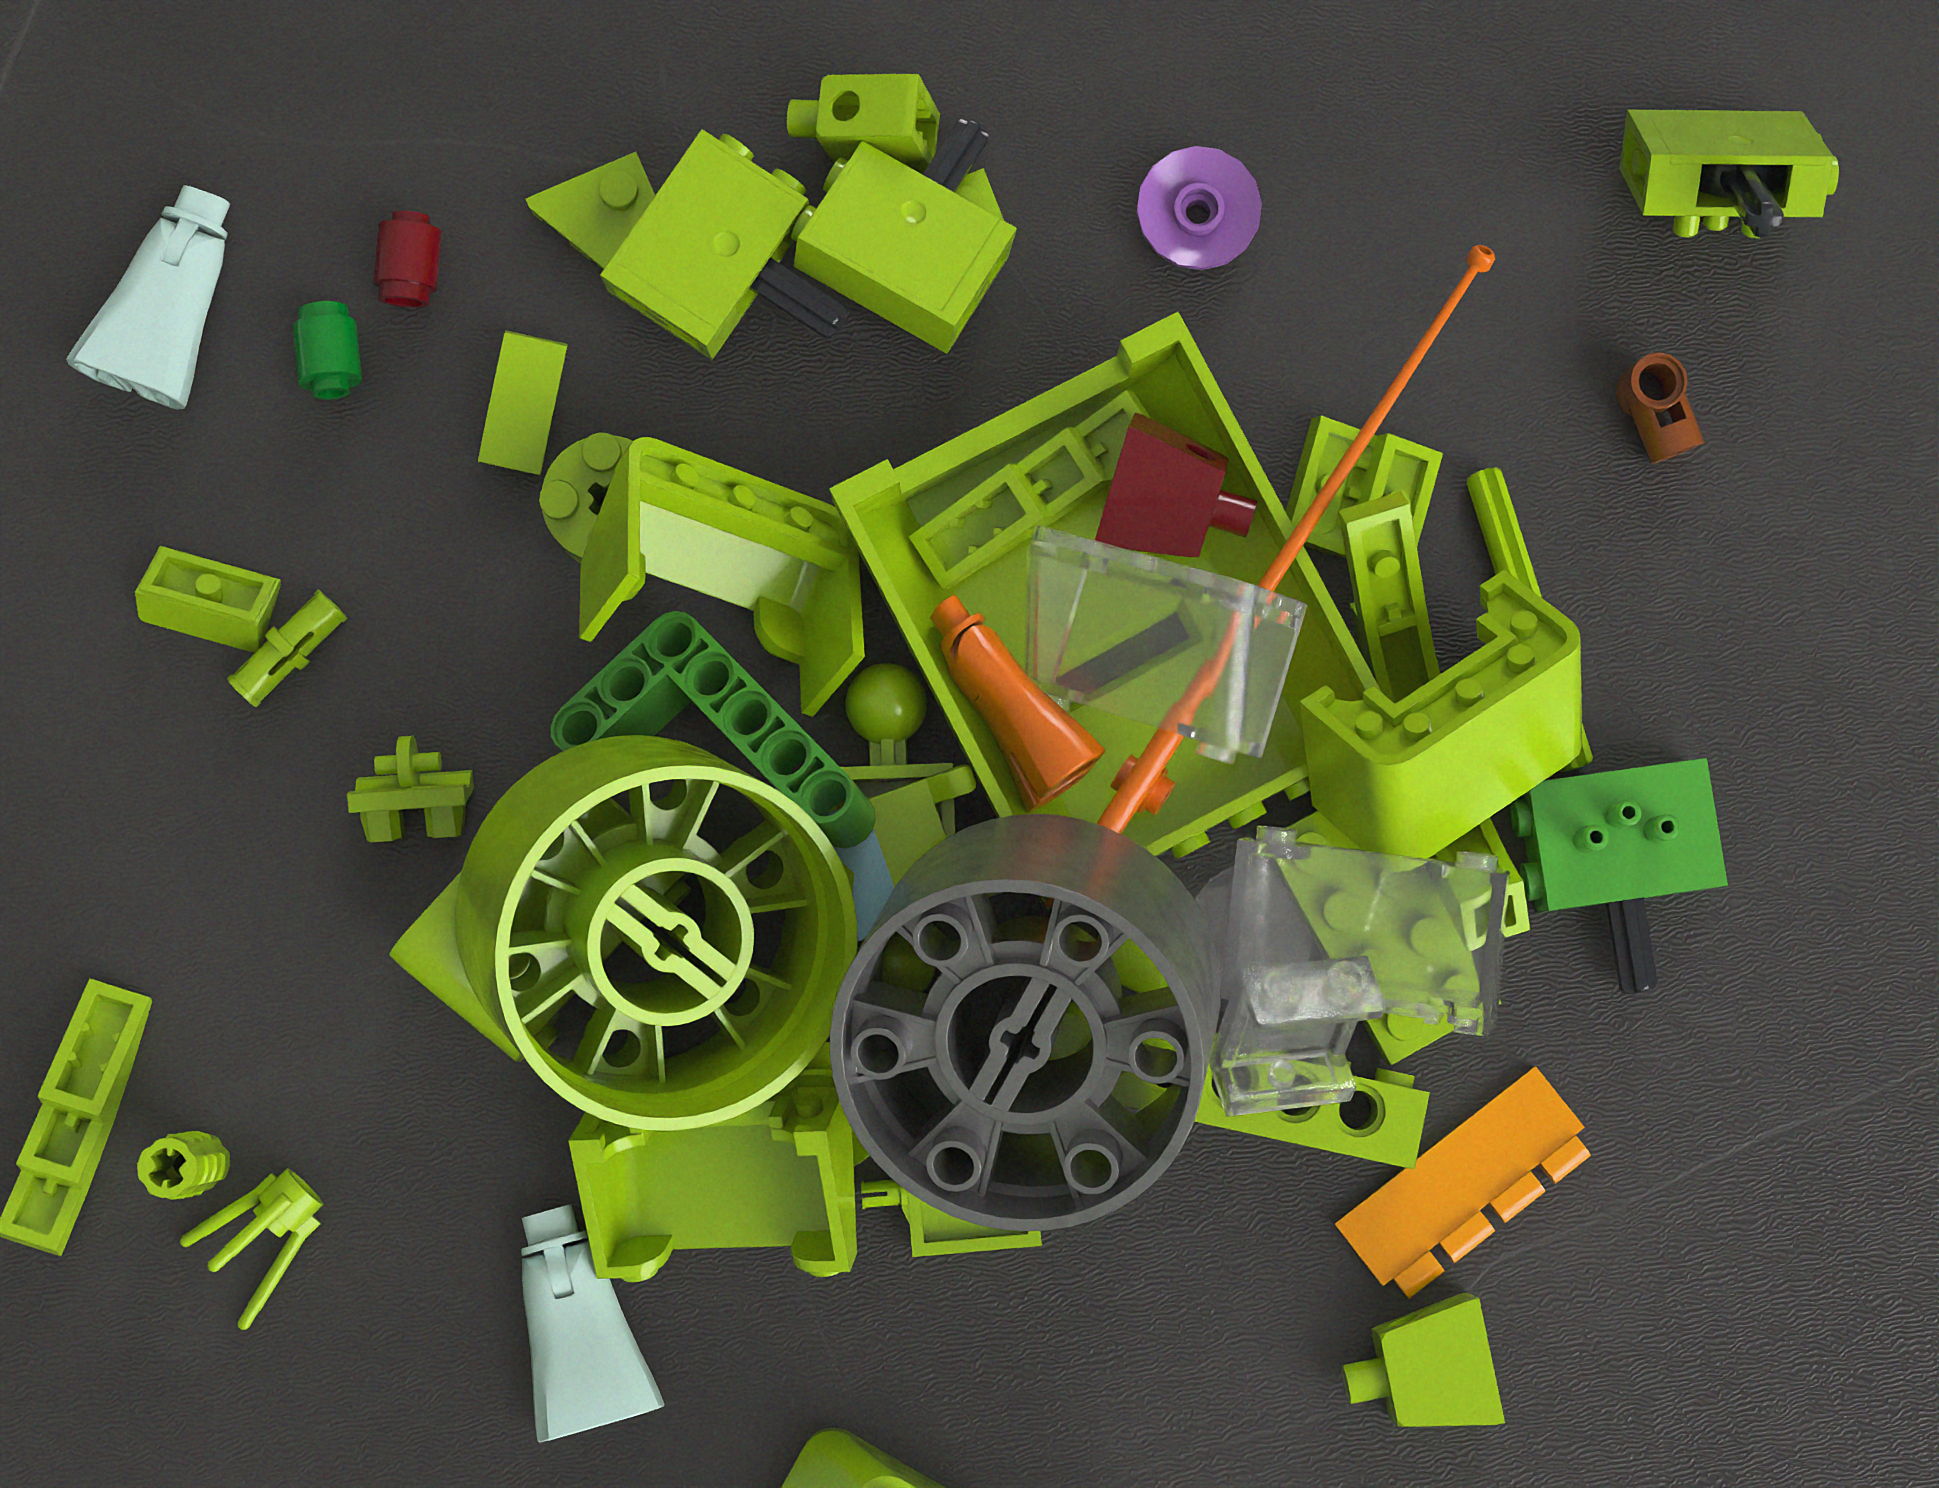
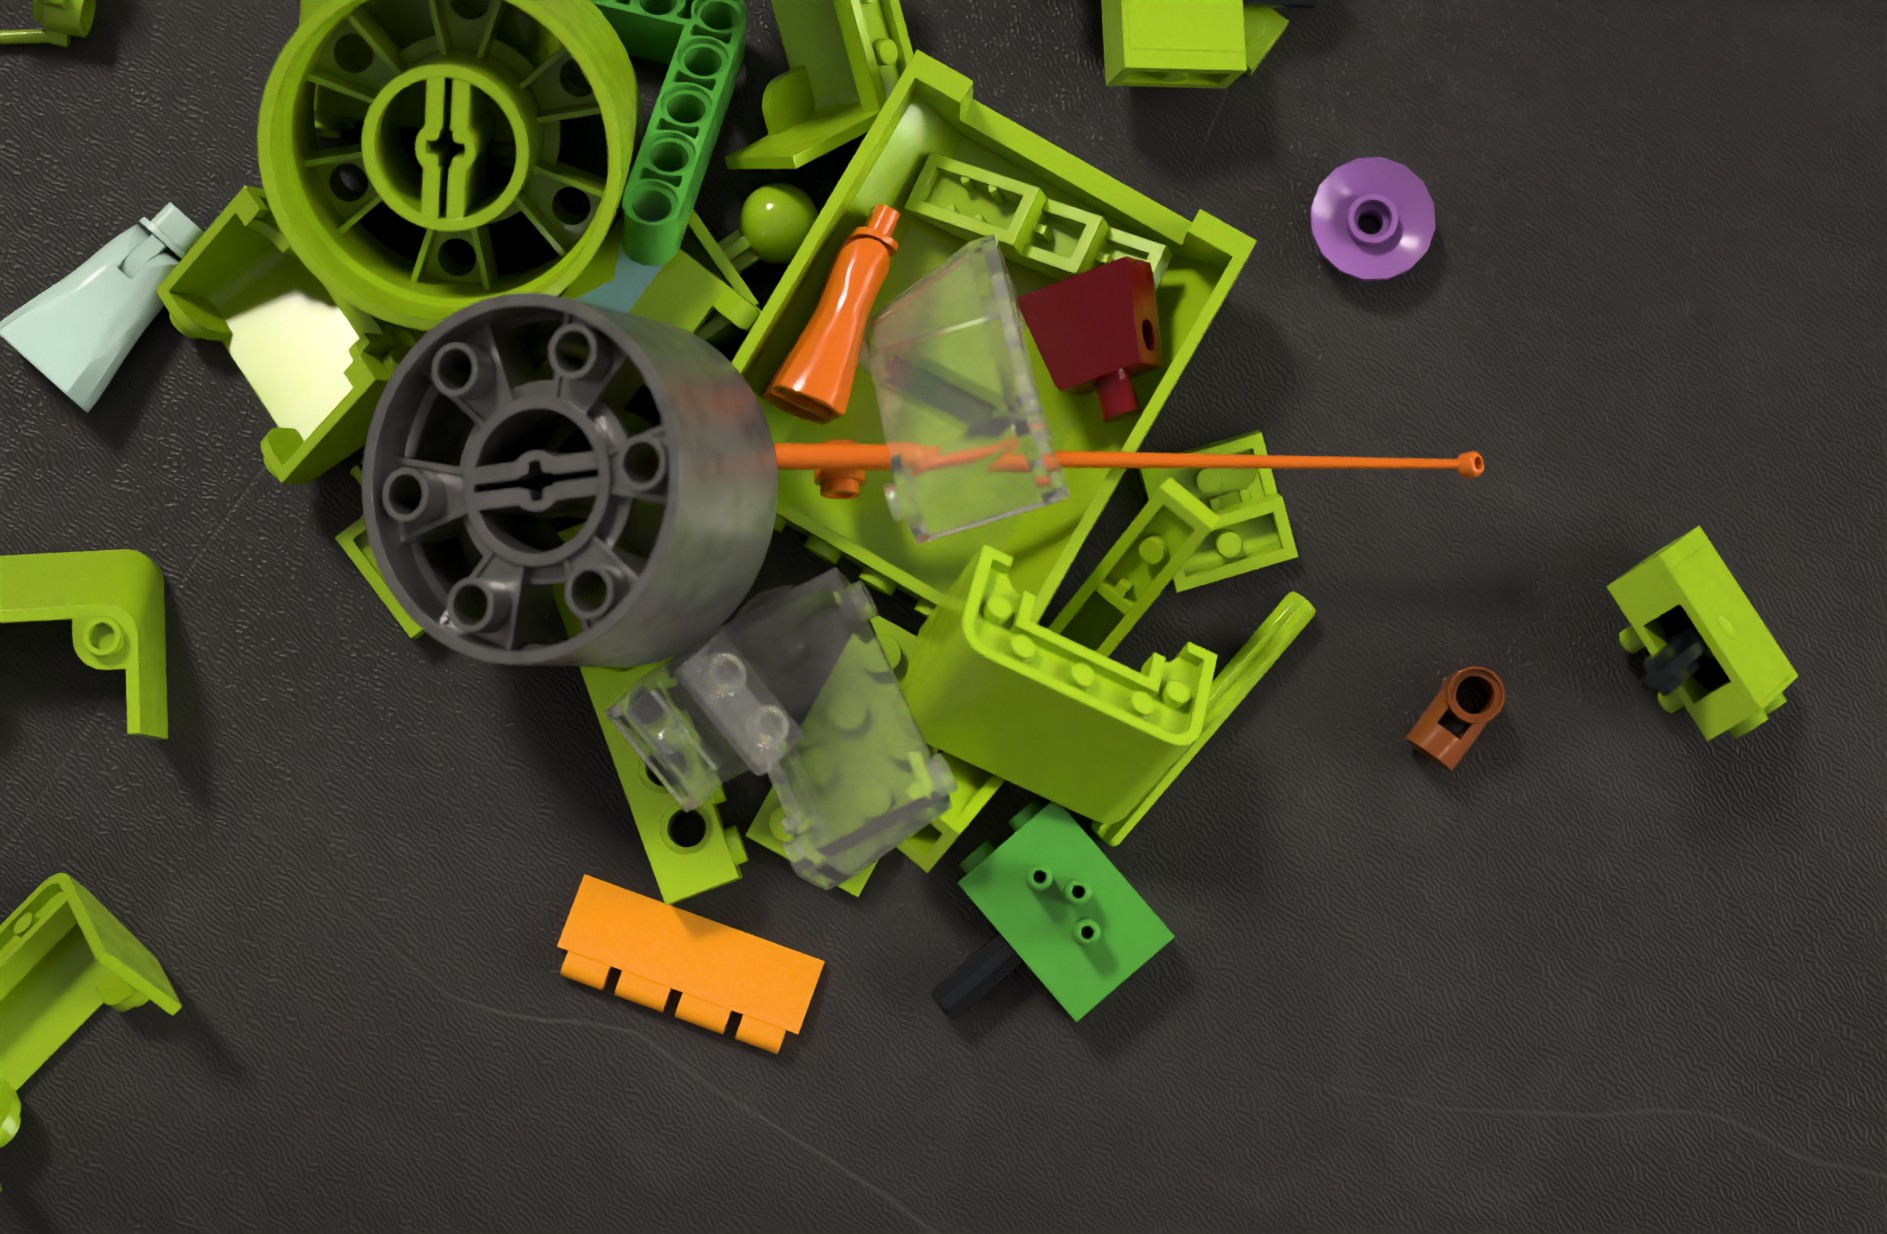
camera: 60 degrees right, 0 degrees up
lime torso [1341,1292,1505,1427] -> none

